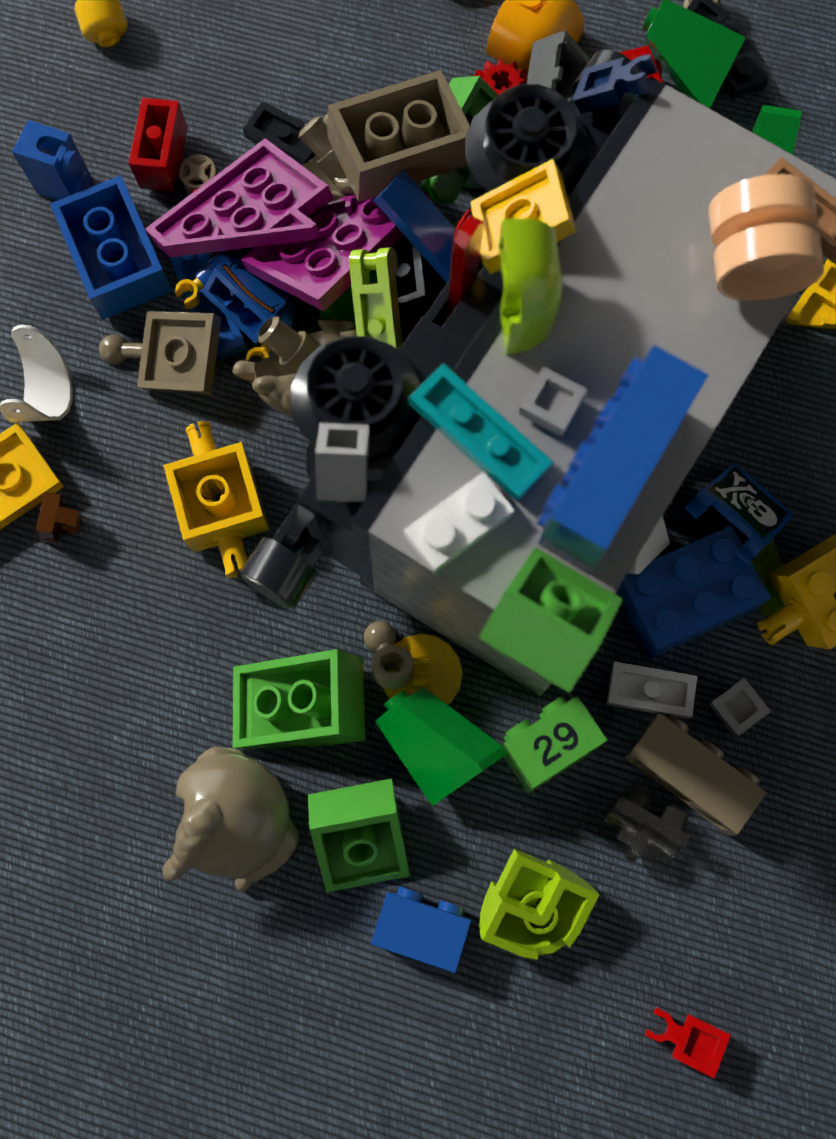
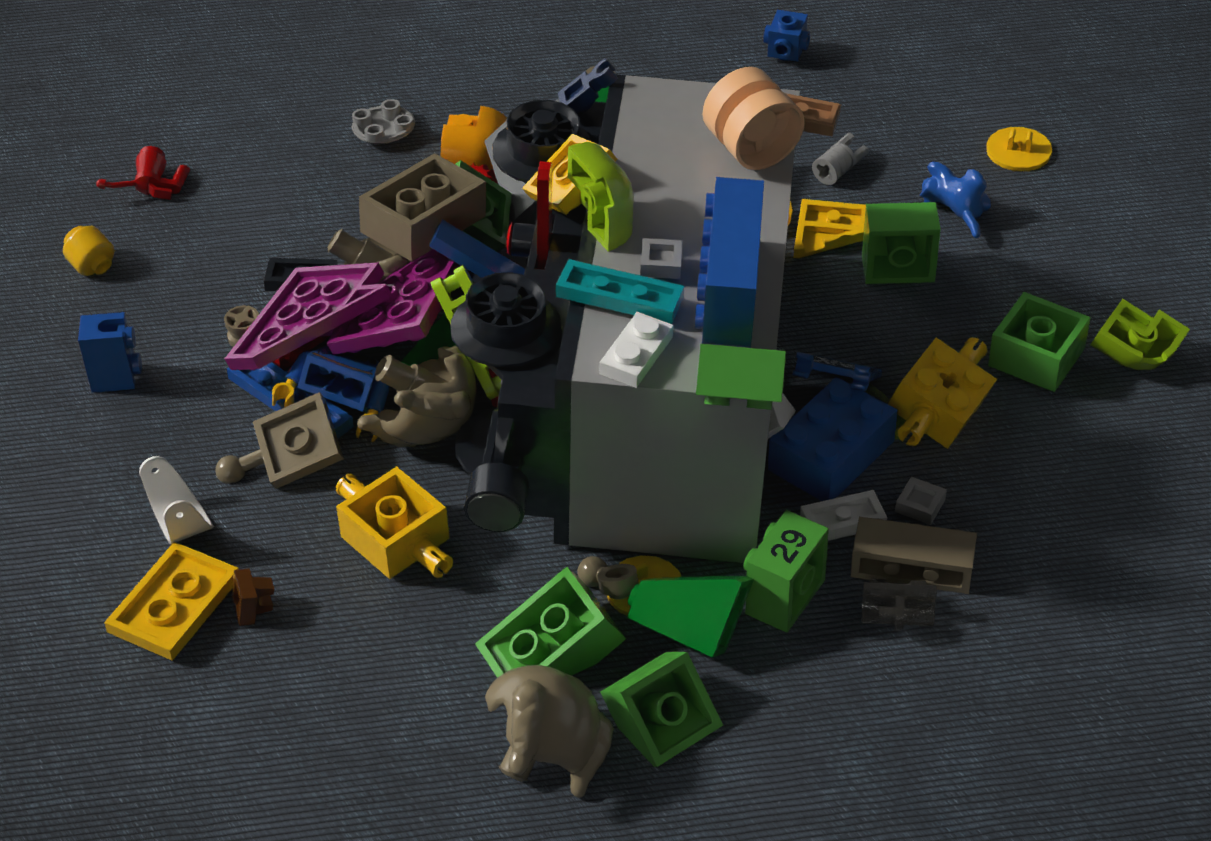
camera: 30 degrees left, 30 degrees down
blue brick [50,175,172,320] -> none
red brick [128,98,188,192] -> none
light grey brick [315,423,369,502] -> none
blue brick [371,886,471,973] -> none
lime brick [479,848,599,960] -> none
red plate [645,1007,731,1078] -> none

